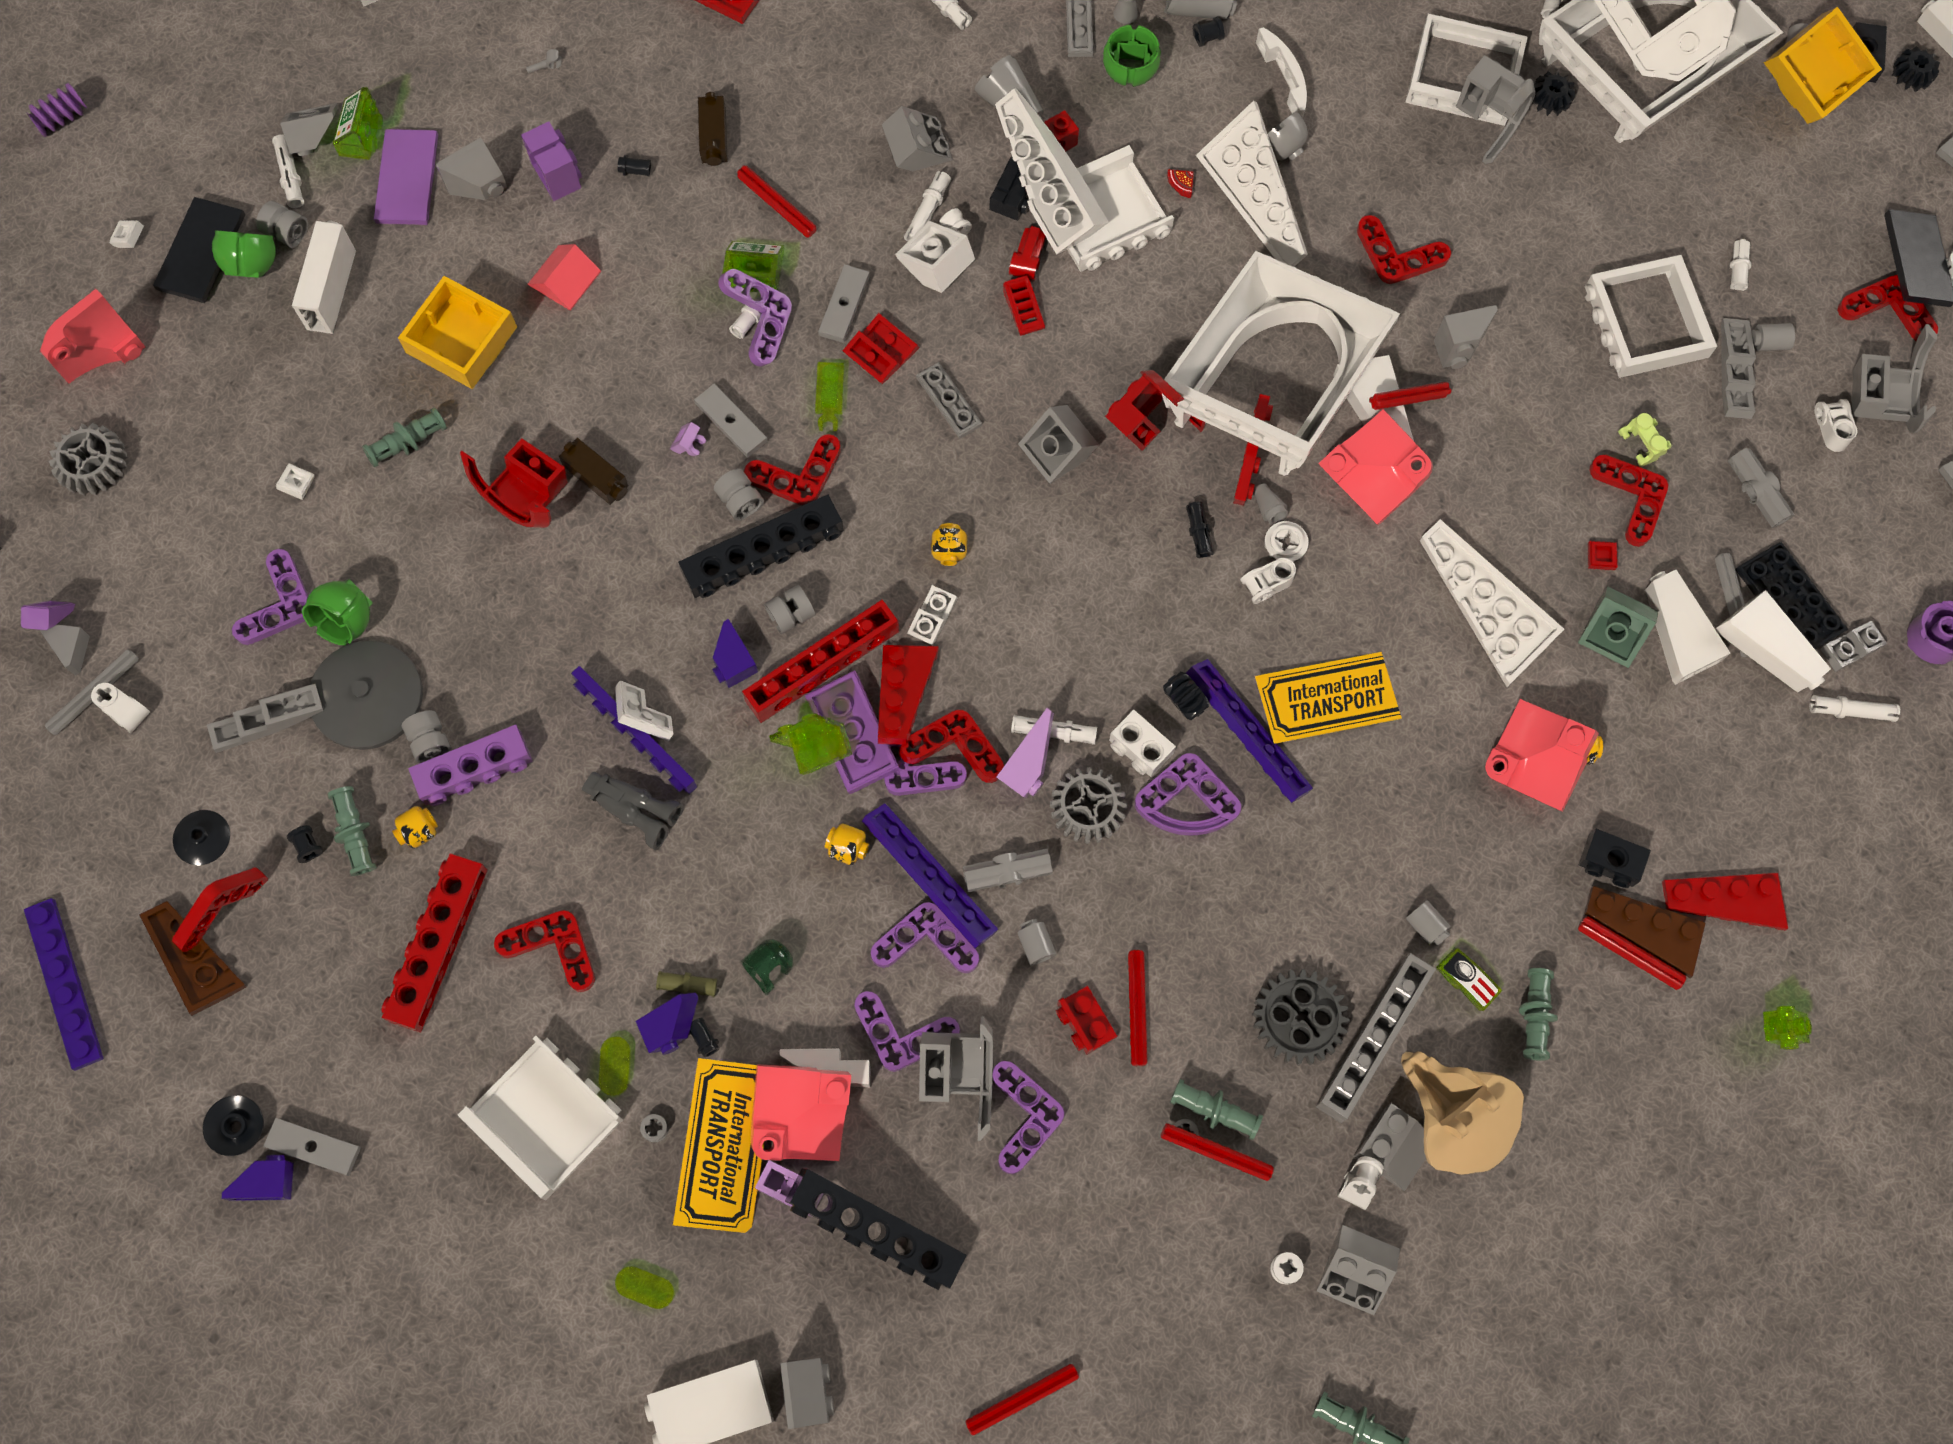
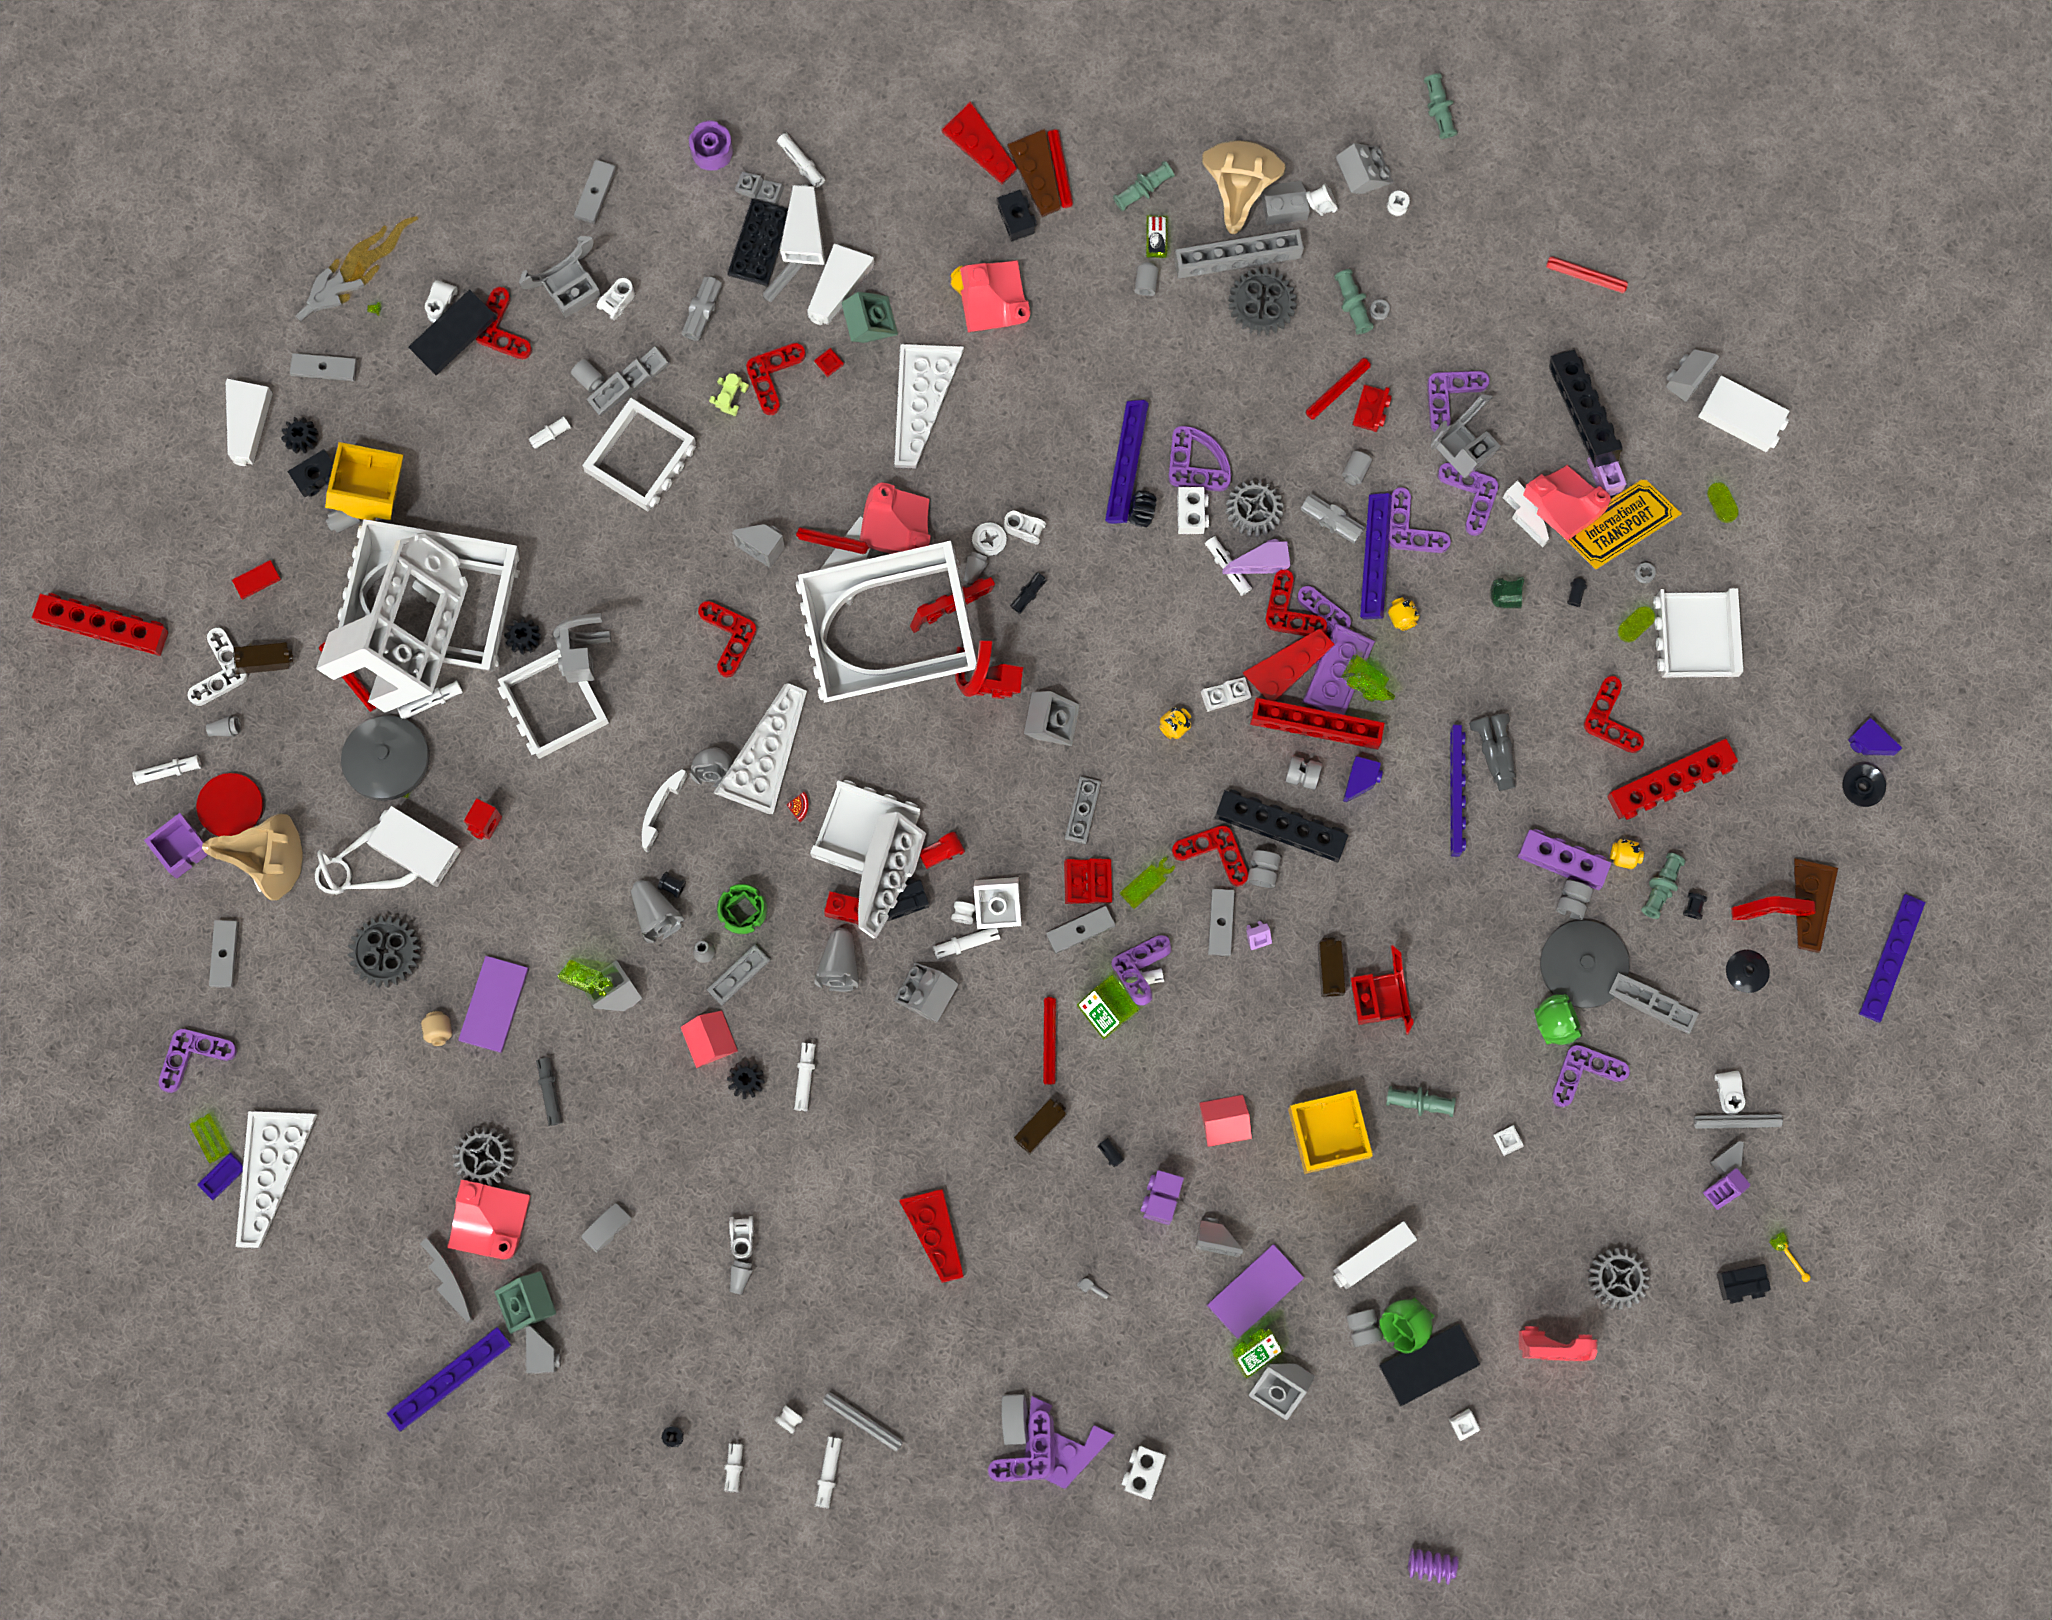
camera: 135 degrees left, 5 degrees up
light grey tile [263,1118,361,1176] -> none
white pin [272,134,304,208] -> none
white tile [615,681,673,741] -> none
dark purple slope [635,993,698,1055] -> none
olive pin [656,971,717,997] -> none
red slope [1003,275,1045,336] -> none
red axle [1161,1123,1274,1181] -> none
yellow sticker [1255,652,1402,744] -> none
clear neon green brick [1763,1006,1812,1050] -> none

